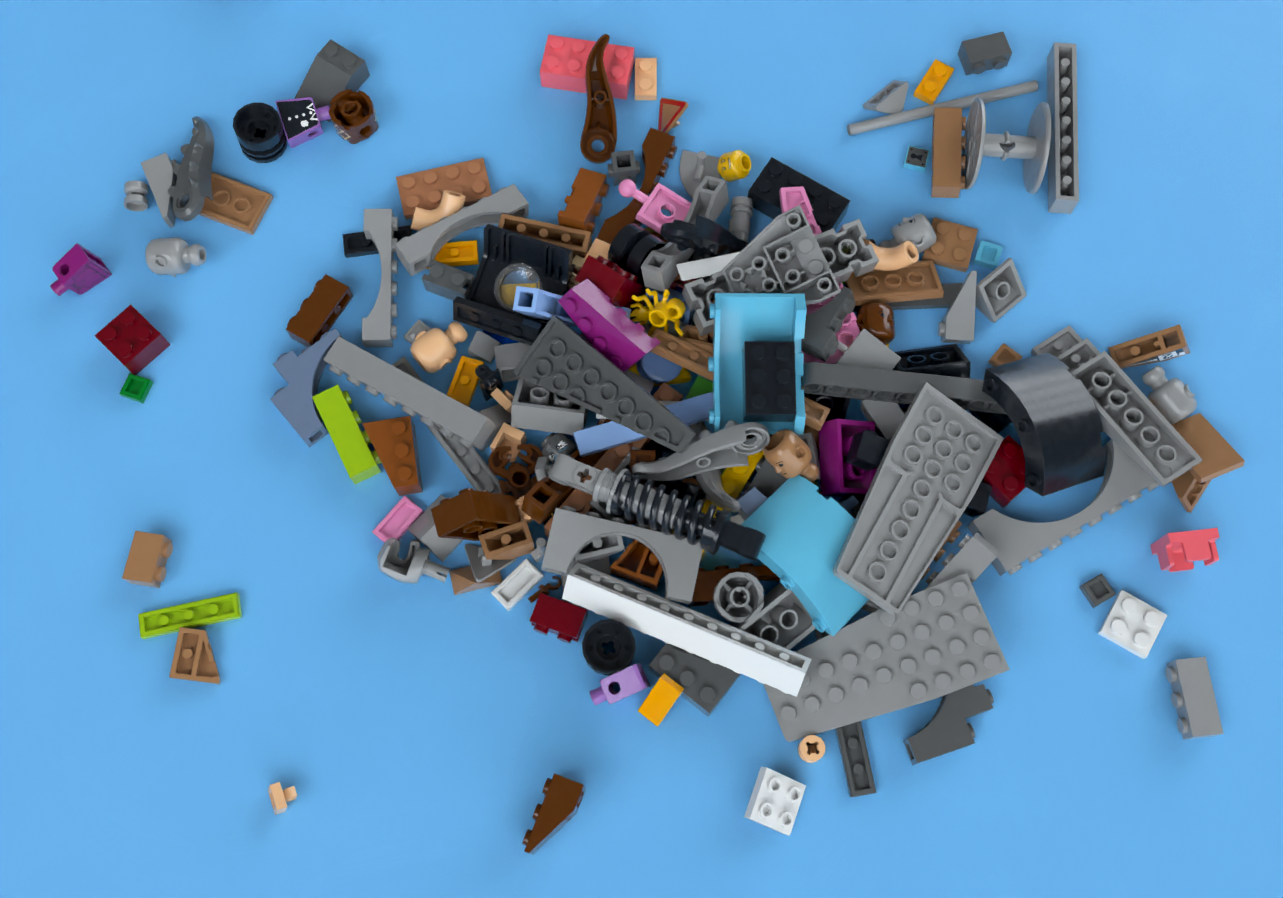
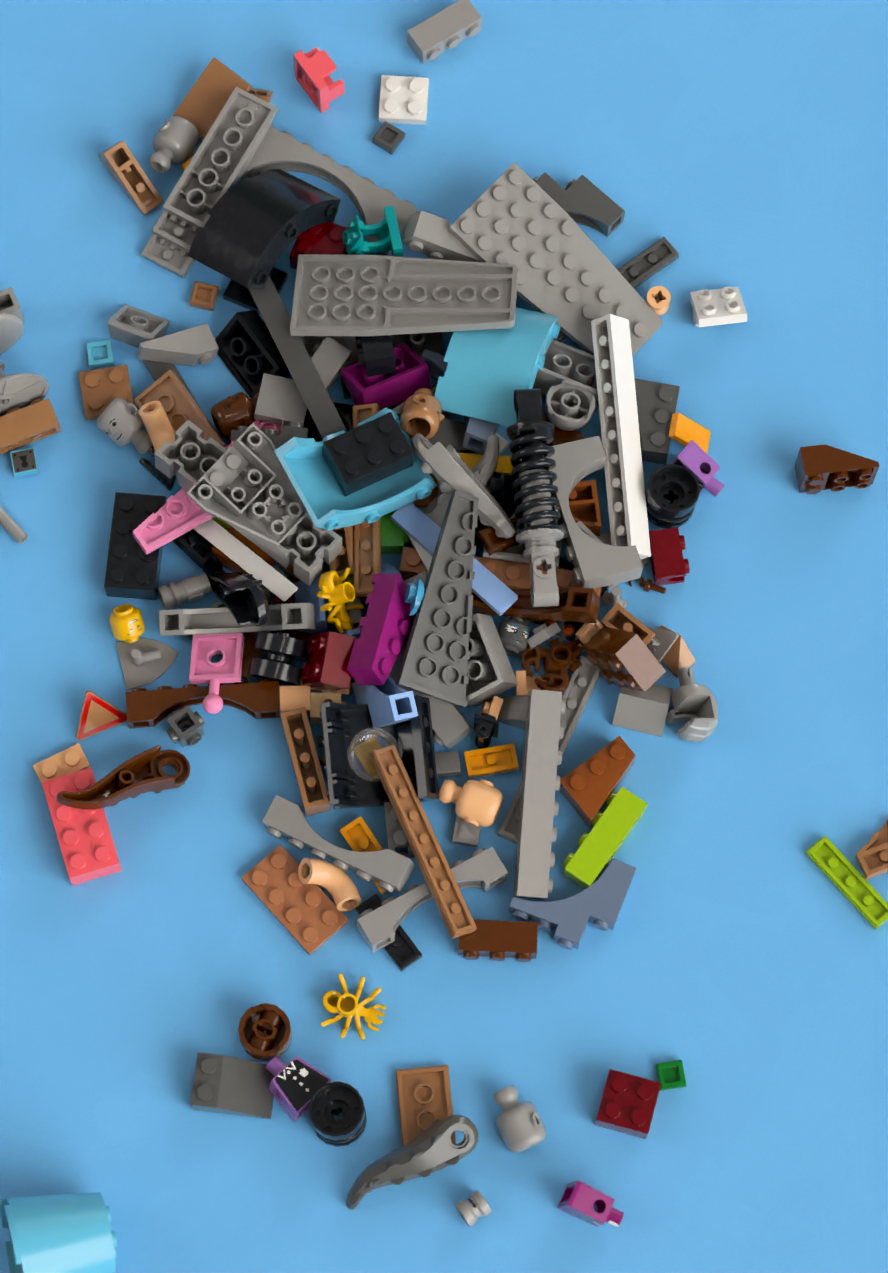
camera: 120 degrees left, 0 degrees up
medium nougat brick [122,531,173,588] -> none
light grey slope [141,153,177,228] -> none
bright pink tile [372,495,424,543] -> none
white tile [491,558,544,611] -> none
dark orange wedge [558,168,610,236] -> none
none -> yellow animal [321,973,386,1040]
none -> teal tile [342,205,403,257]
none -> medium nougat tile [369,744,477,939]
none -> dark azure animal [405,578,425,616]

